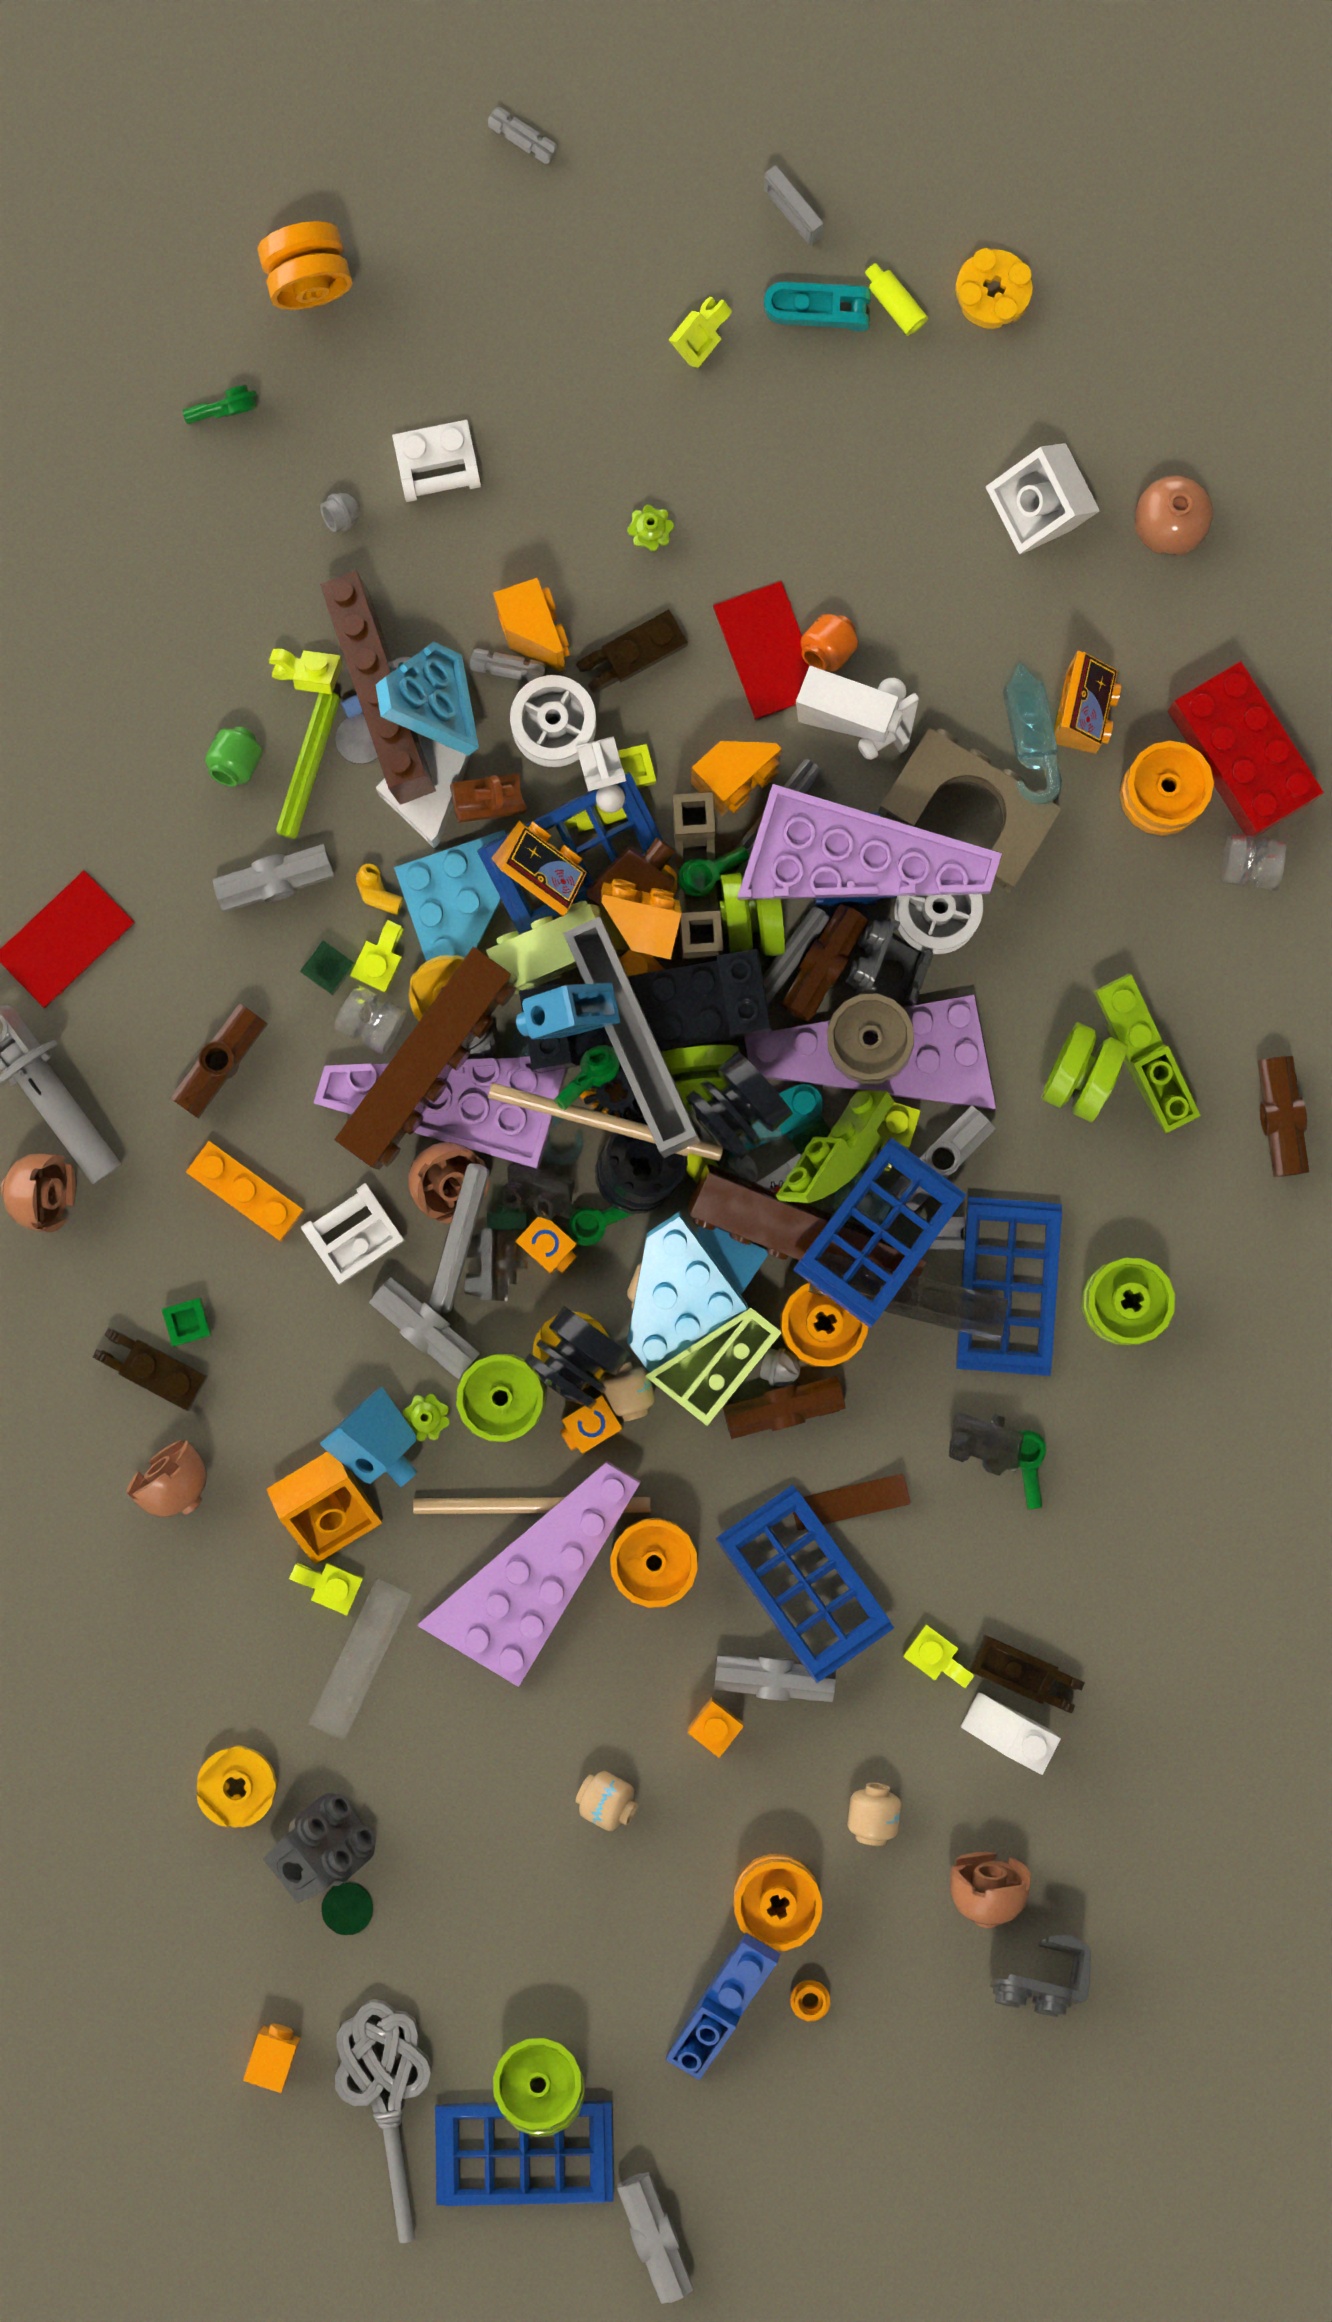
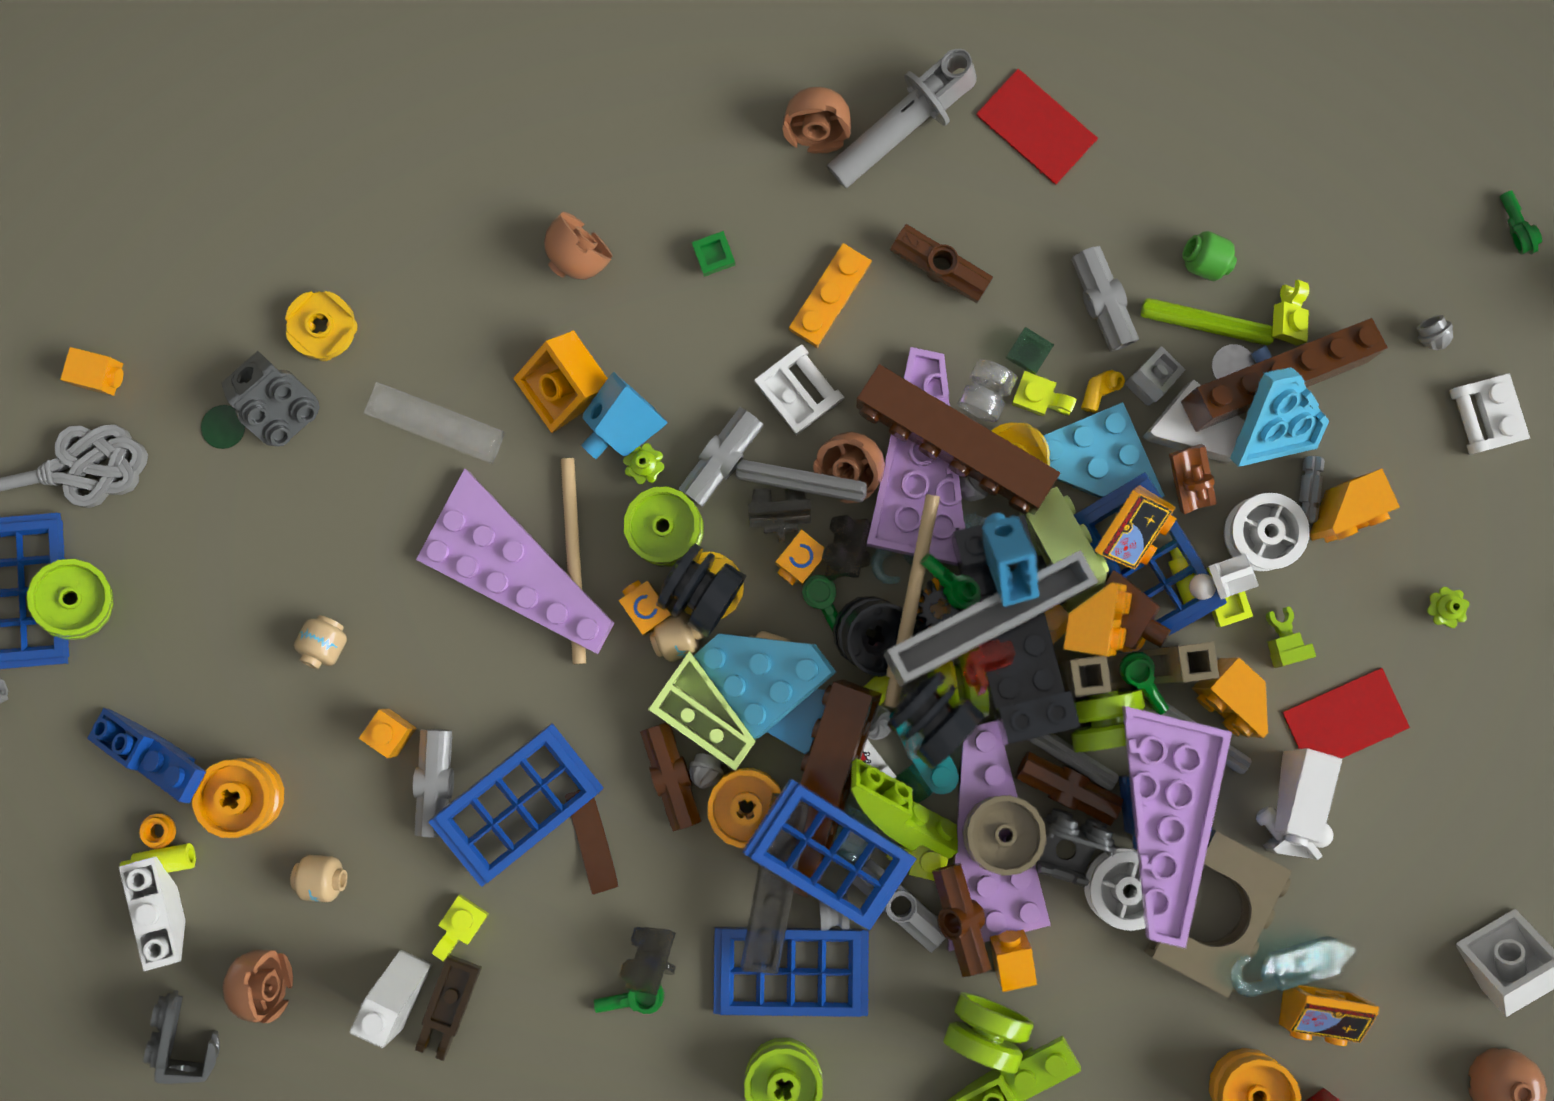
camera: 85 degrees right, 0 degrees up
dark brown hinge [93,1327,208,1411] -> none
neon yellow plate [289,1562,363,1616] -> none
clear green plate [487,1206,528,1231] -> none
dark brown hinge [576,609,688,693] -> none
light orange wheel [610,1518,698,1608] -> none
orange head [801,614,858,672] -> none
none -> white slope [119,856,186,971]
none -> neon yellow cylinder [120,843,196,873]
none -> reddish brown piece [932,863,991,977]
none -> clear red bracket [963,640,1016,696]
none -> light orange brick [989,930,1037,992]
none -> light grey slope [1125,346,1186,406]
none -> lime piece [1266,606,1317,668]

